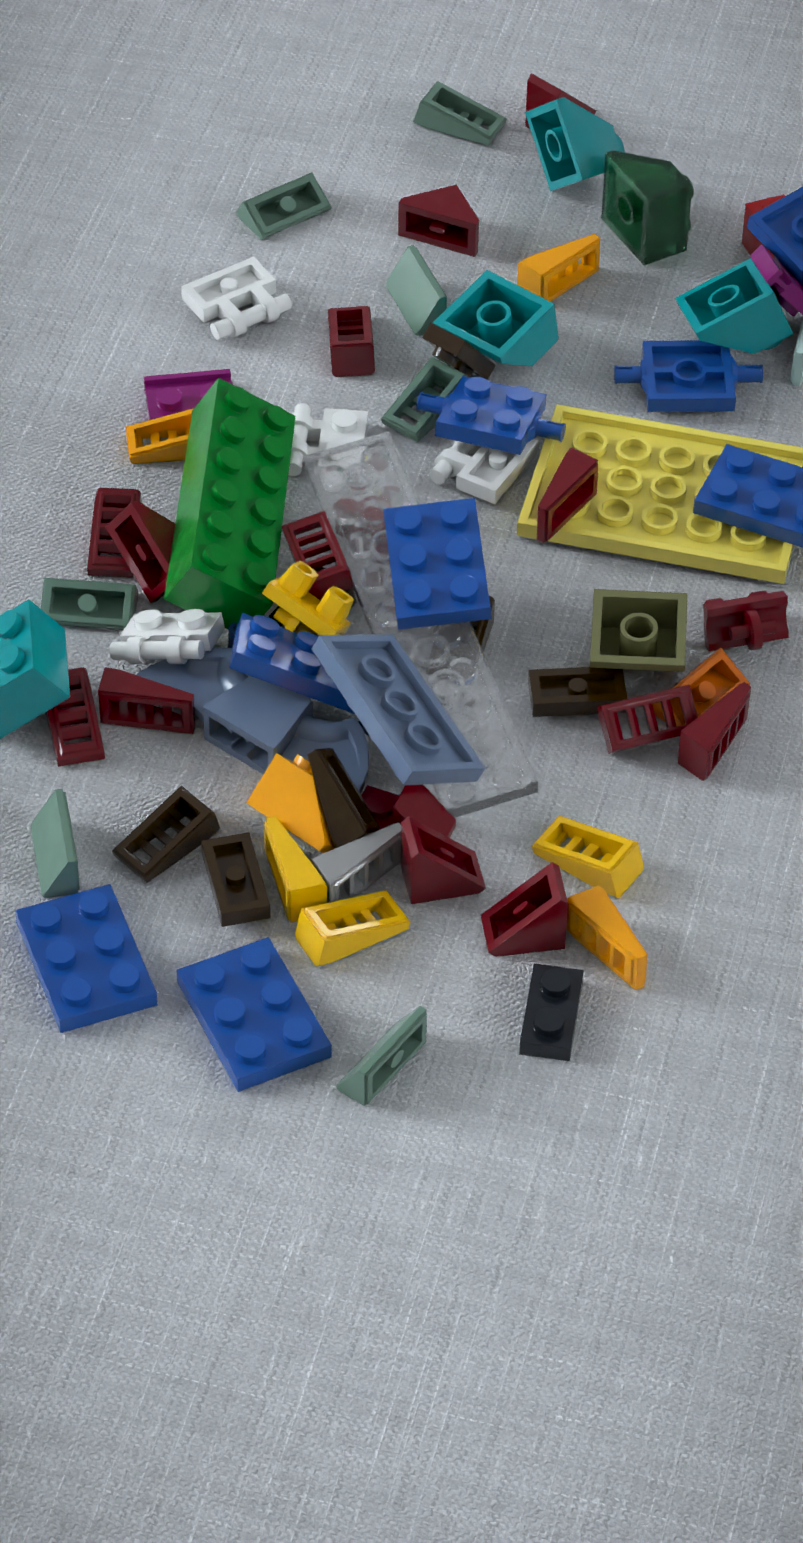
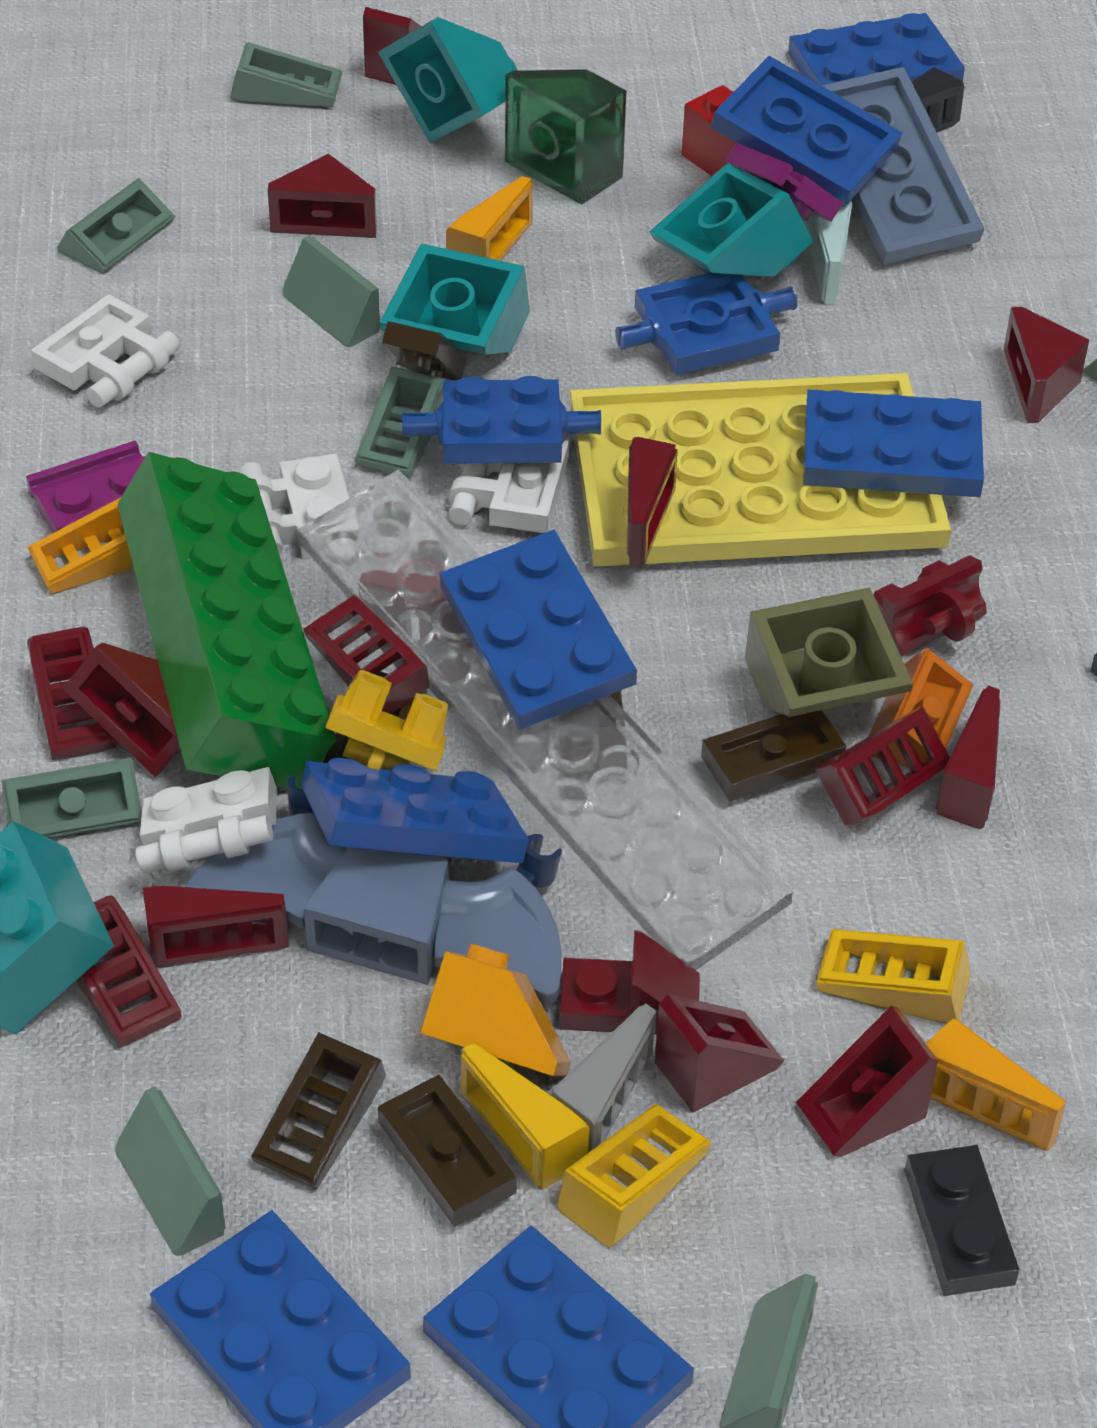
camera: 20 degrees left, 0 degrees up
dark brown slope [307,748,380,848] -> none
sand blue plate [312,634,486,785] -> none
dark red slope [328,306,375,377] -> none

